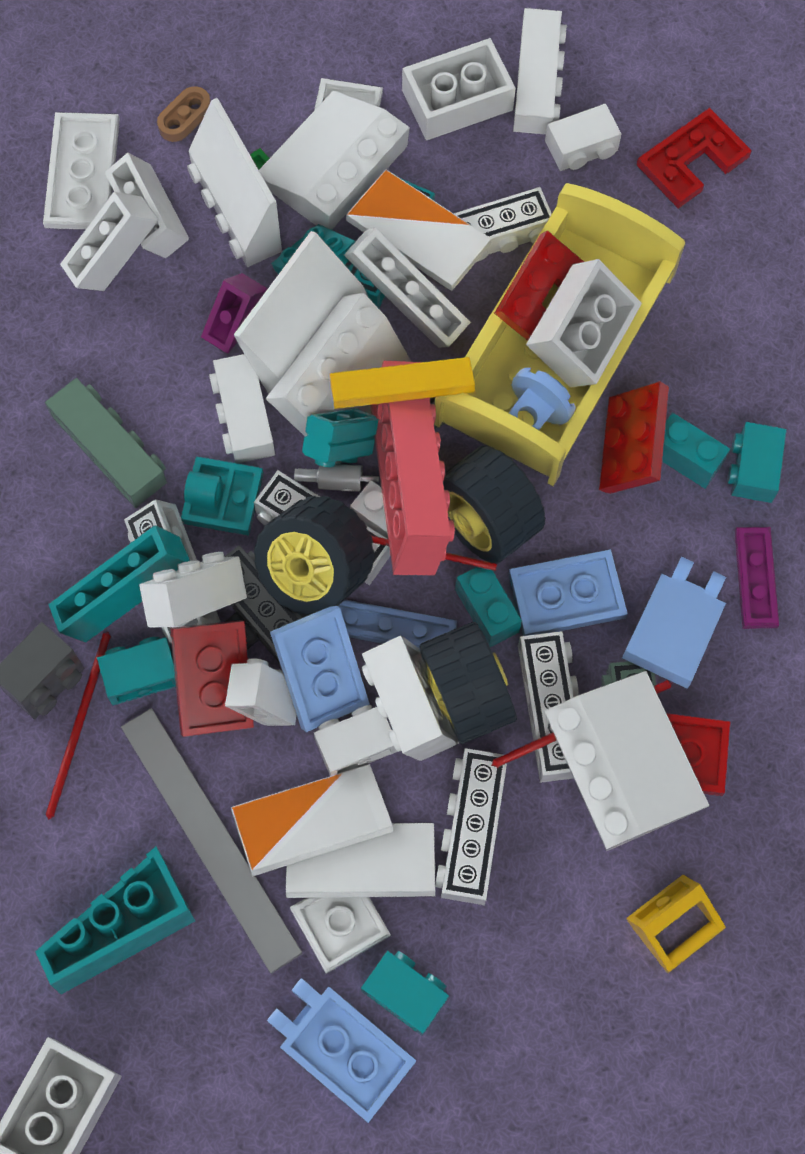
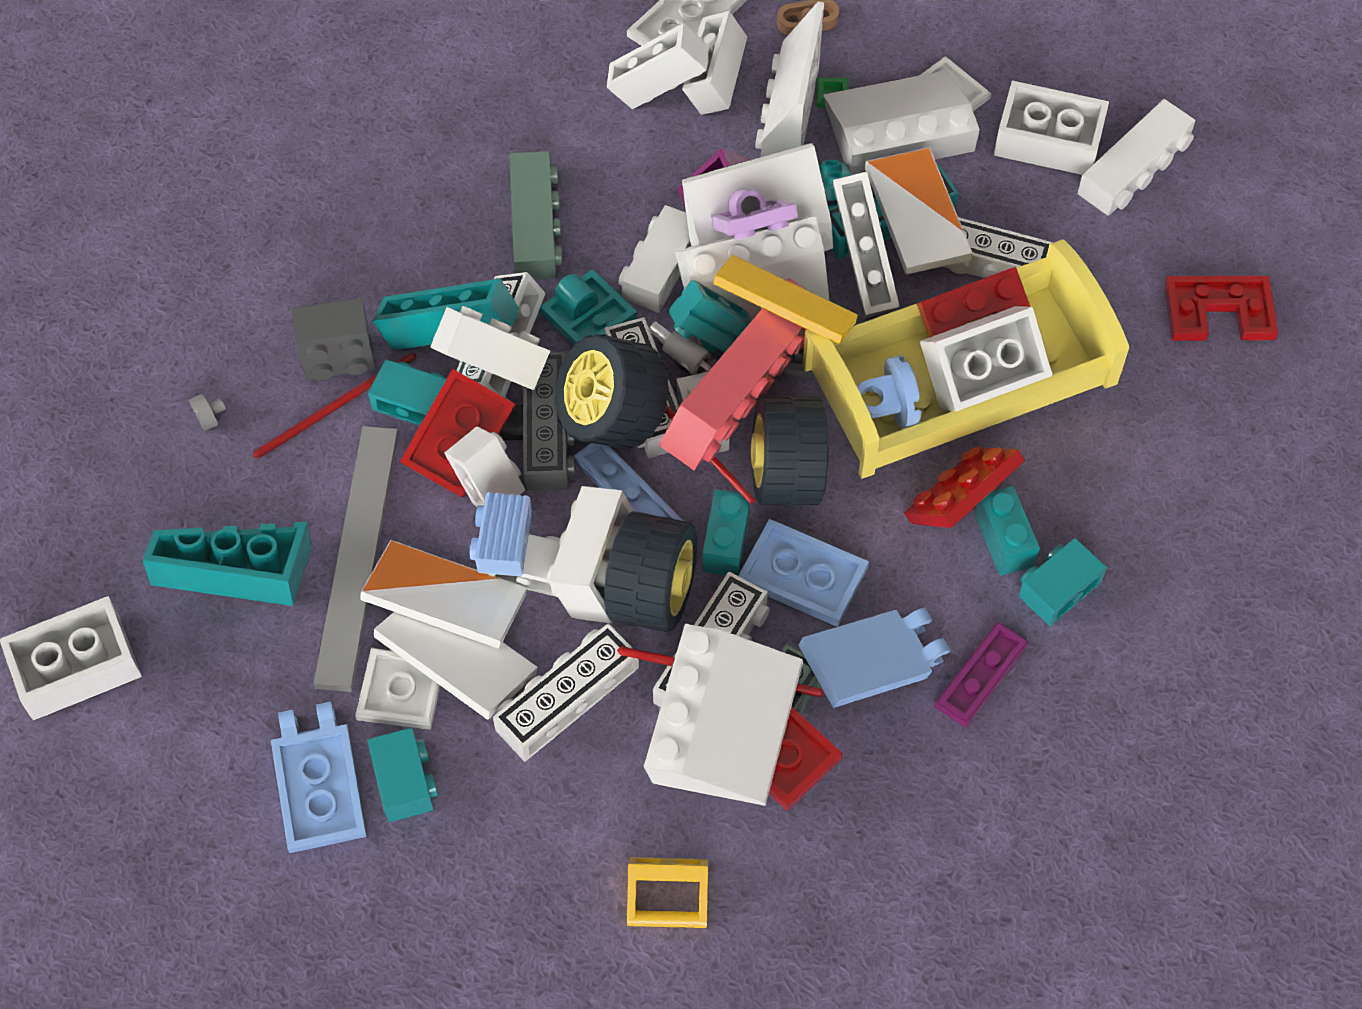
camera: 40 degrees right, 10 degrees down
light blue plate [270,606,370,732] -> none
white brick [545,104,622,171] -> none
none -> light blue brick [470,492,532,576]
none -> lavender plate [711,188,798,239]

